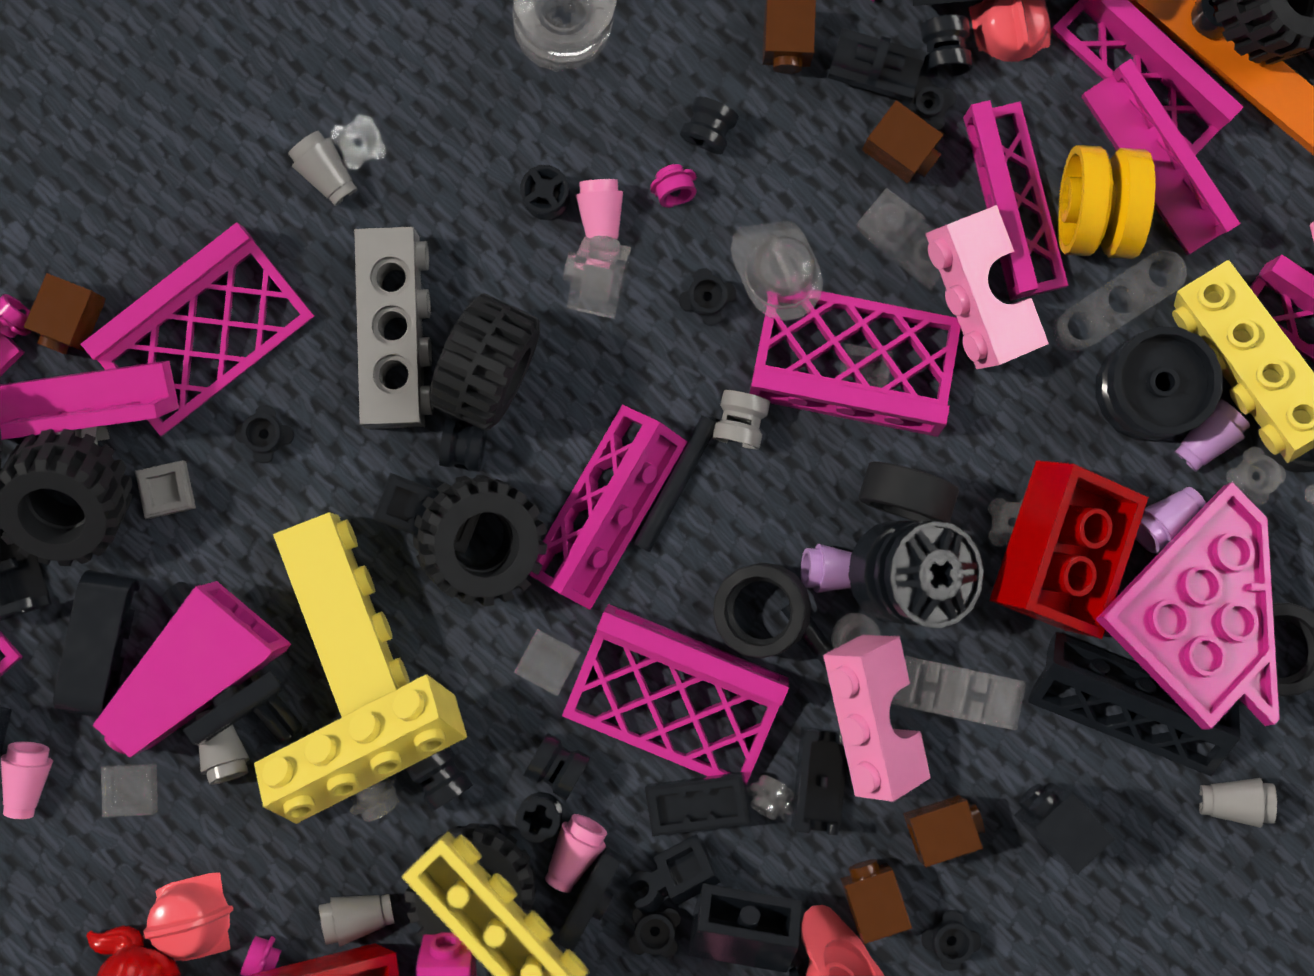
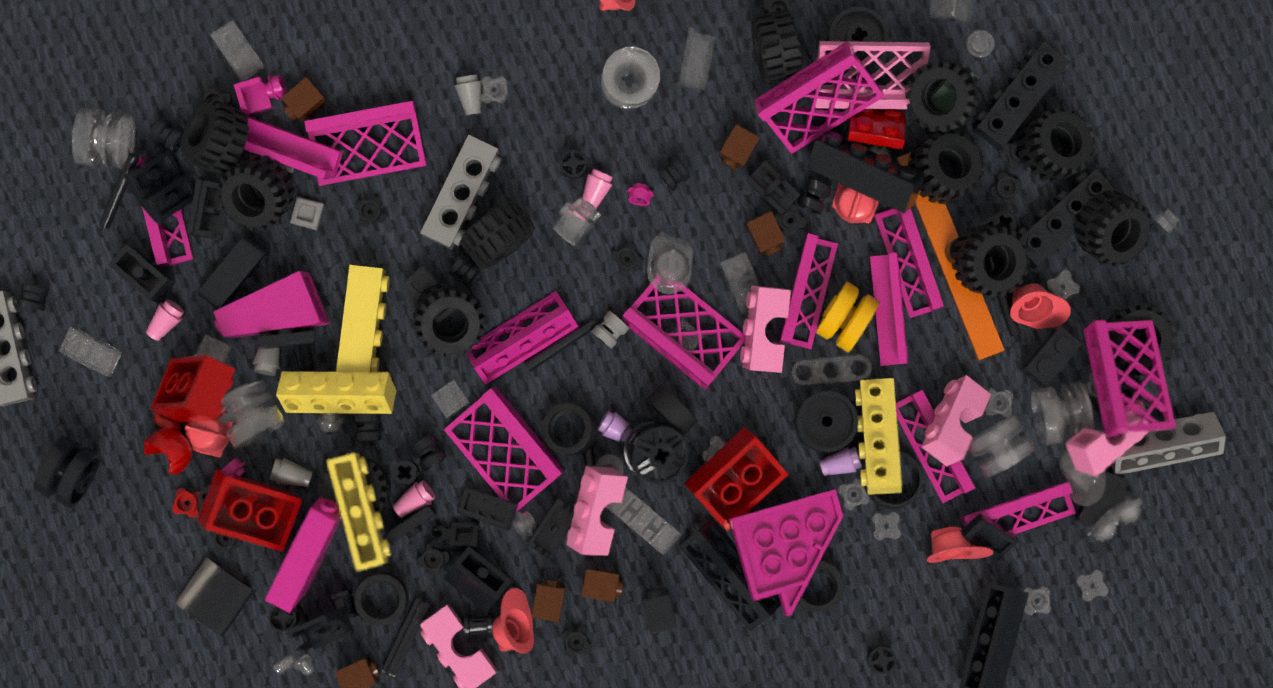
camera: 30 degrees right, 0 degrees up
lavender cone [1136,487,1206,553] -> none
light grey cone [1199,778,1277,828] -> none
none -> red brick [150,355,235,422]
none -> clear wheel [218,380,286,449]

